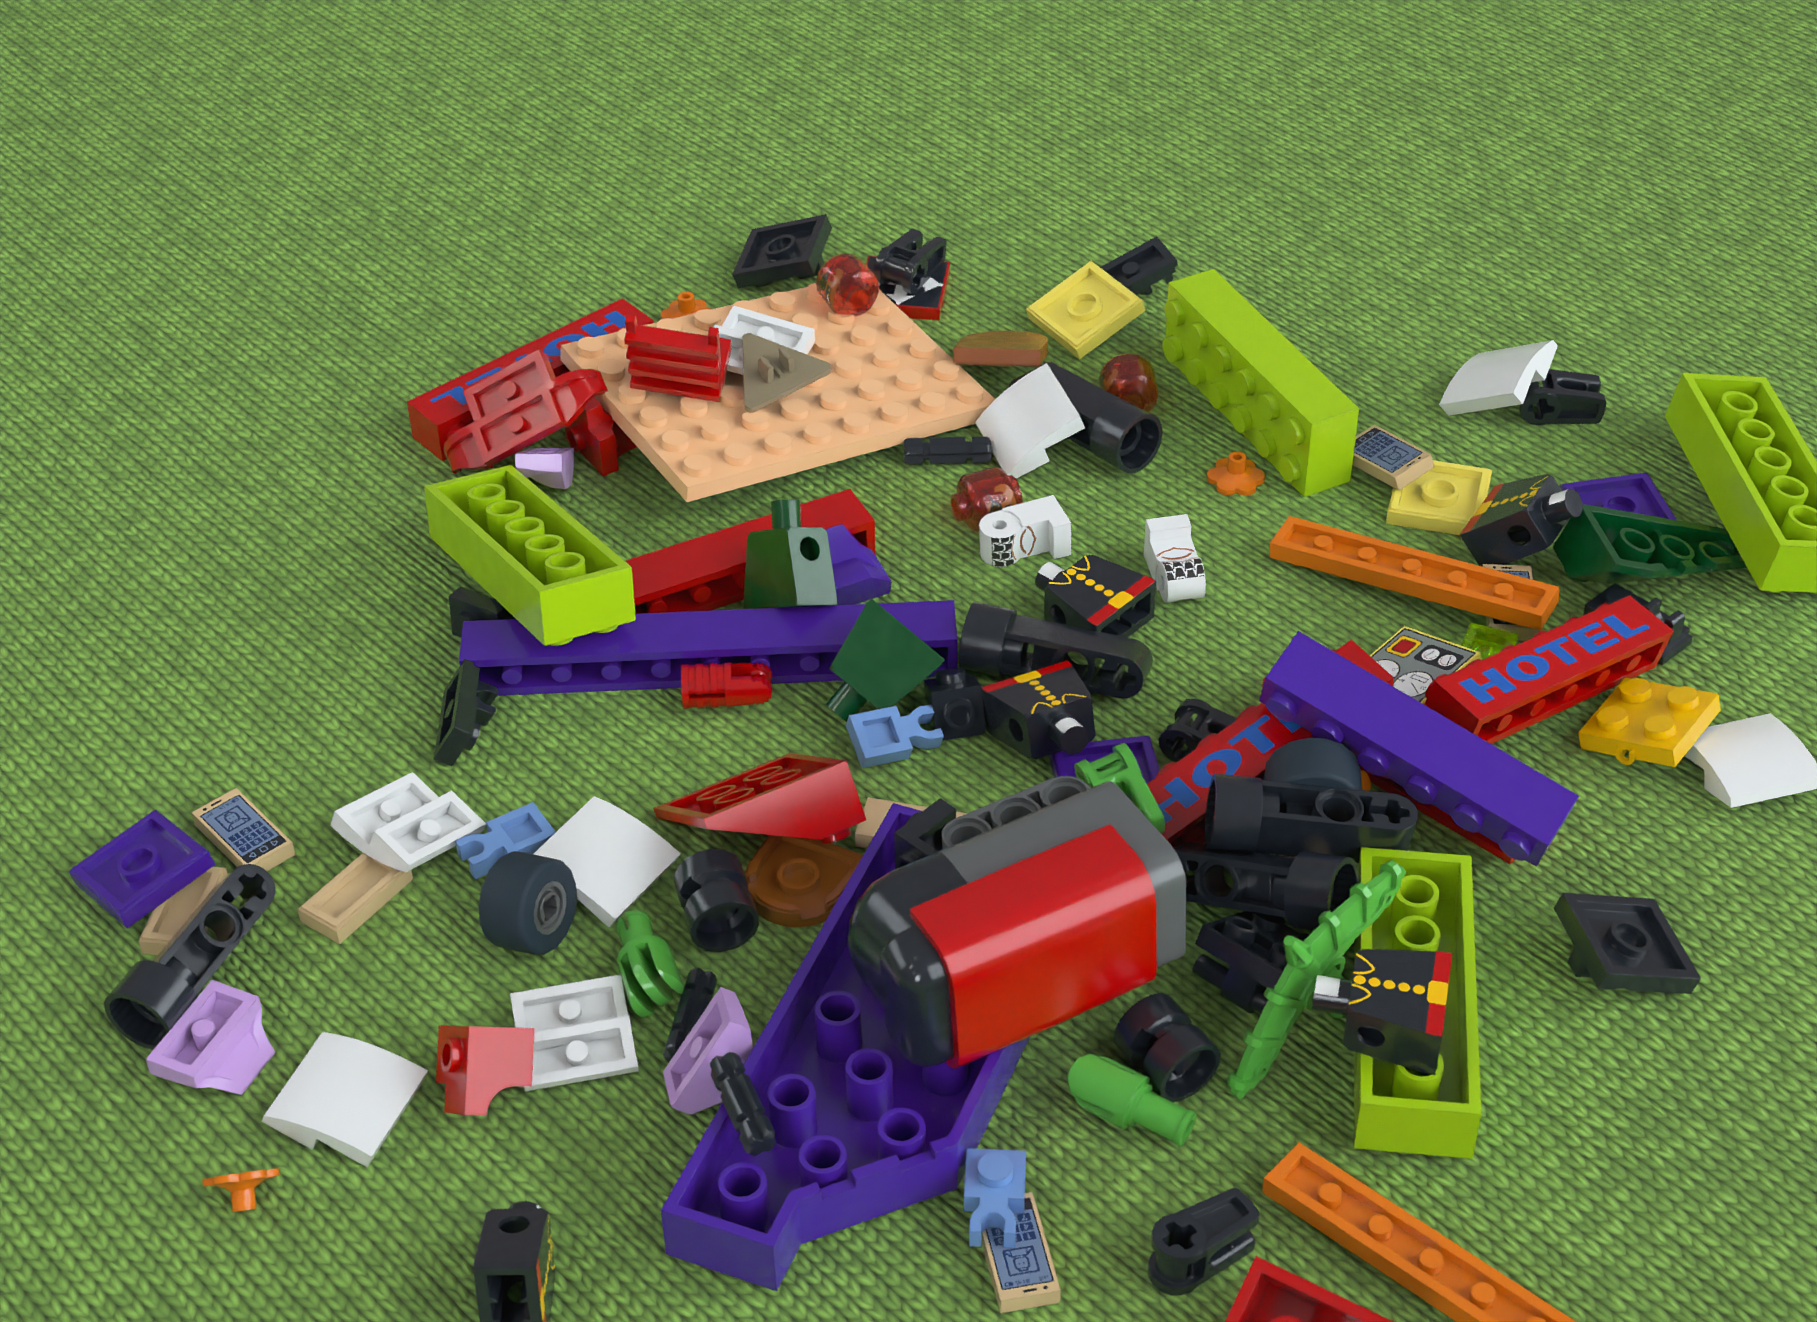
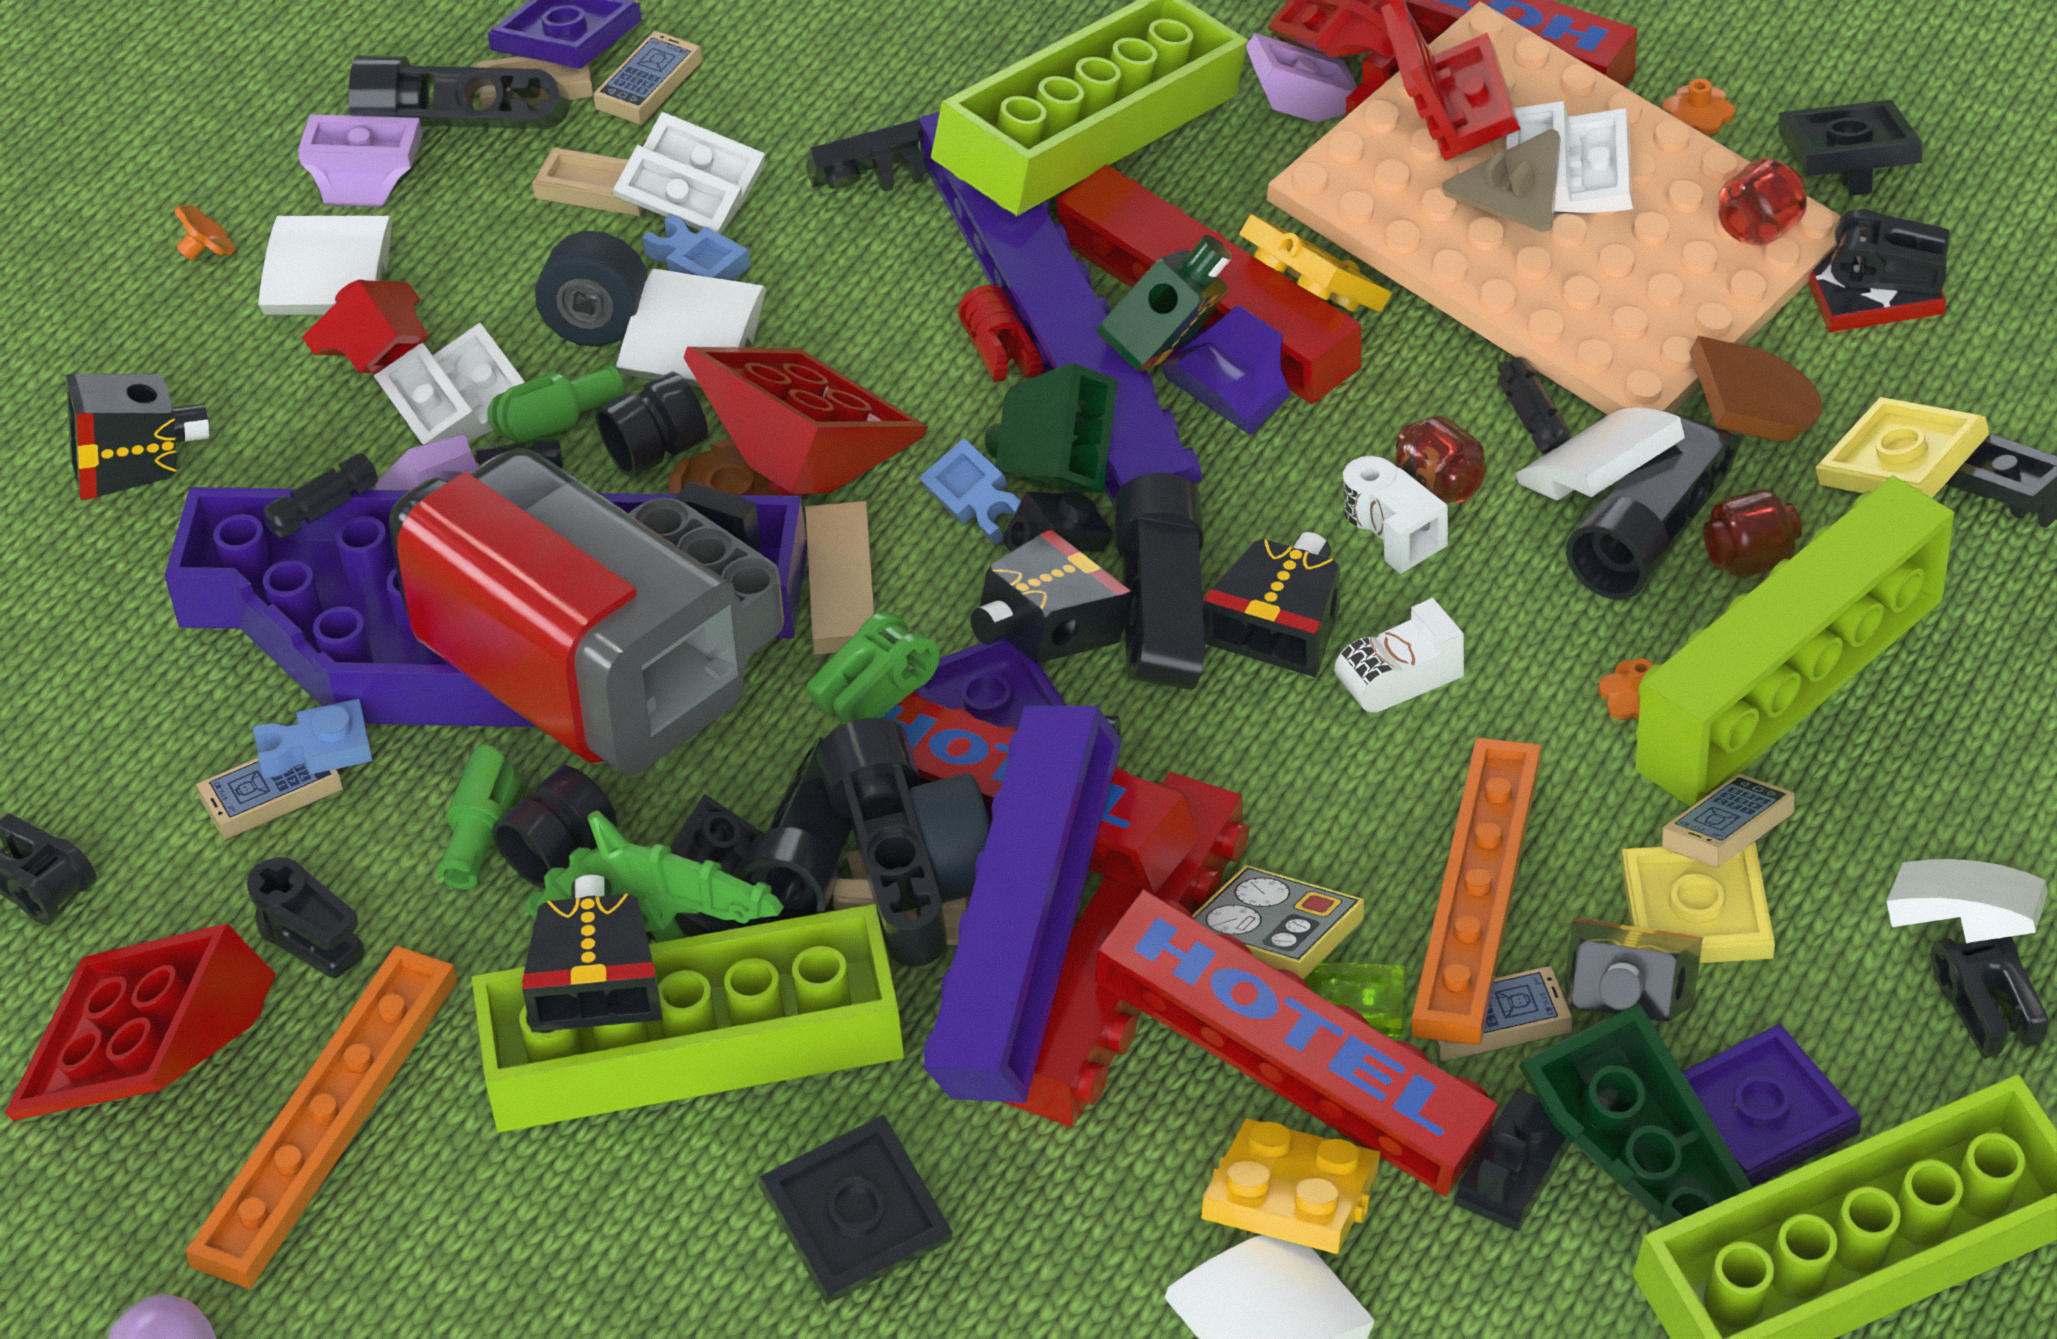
camera: 75 degrees right, 5 degrees up
none -> yellow plate [1239,214,1393,313]

